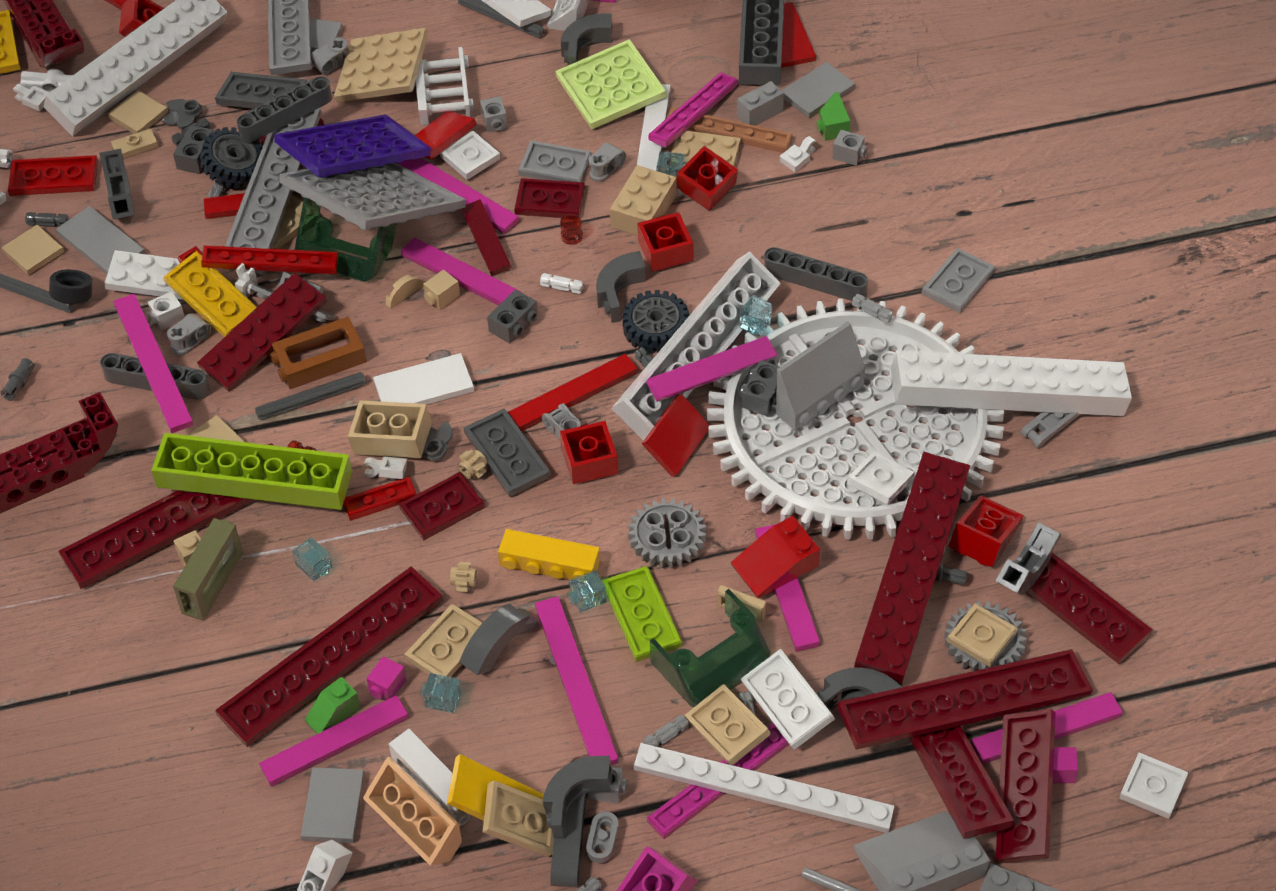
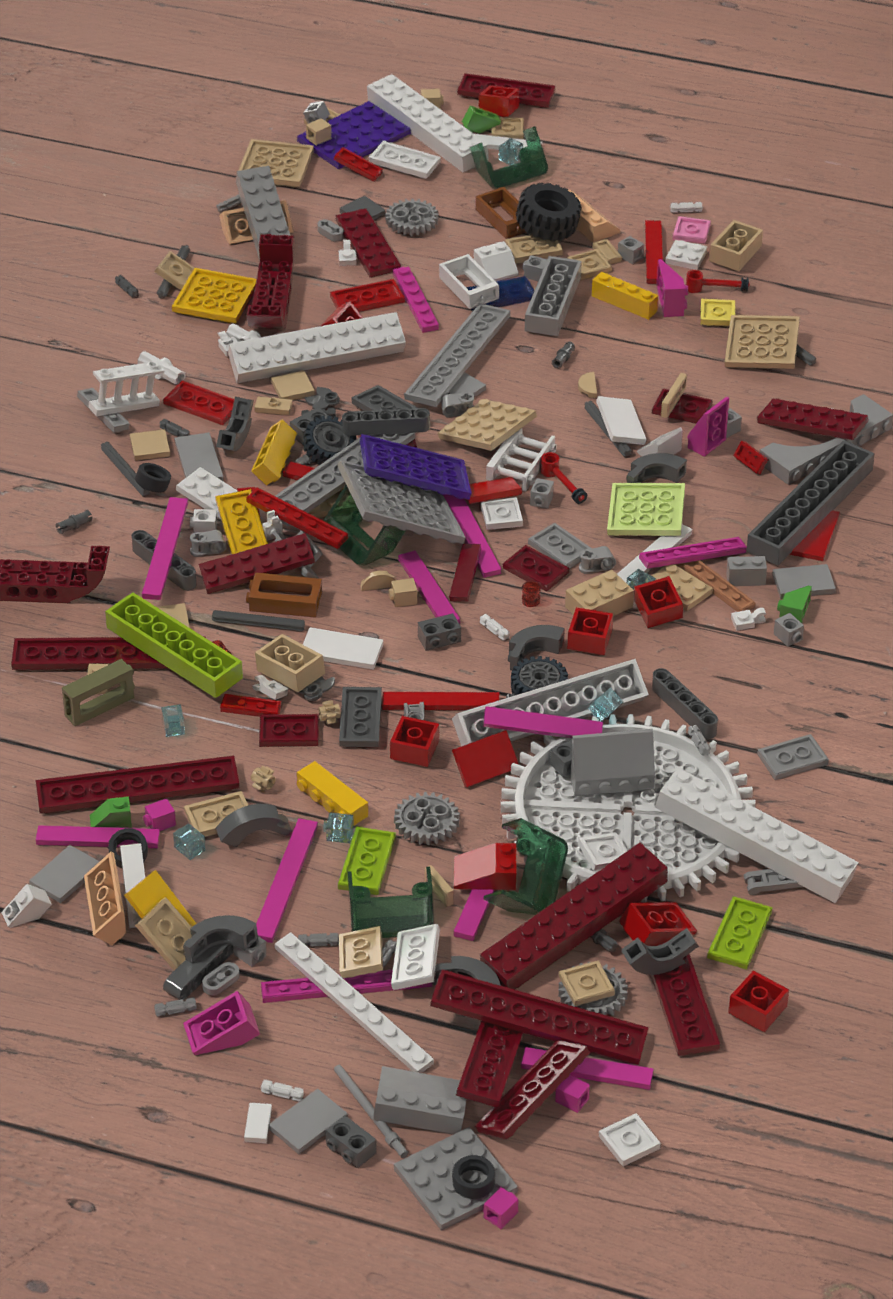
camera: 30 degrees right, 10 degrees down
none -> black tyre [108,828,148,868]
none -> yellow brick [251,419,297,485]
none -> clear green windscreen [483,818,568,915]
none -> red piece [541,452,588,504]
none -> lime tile [707,896,773,970]
none -> red brick [728,970,789,1033]

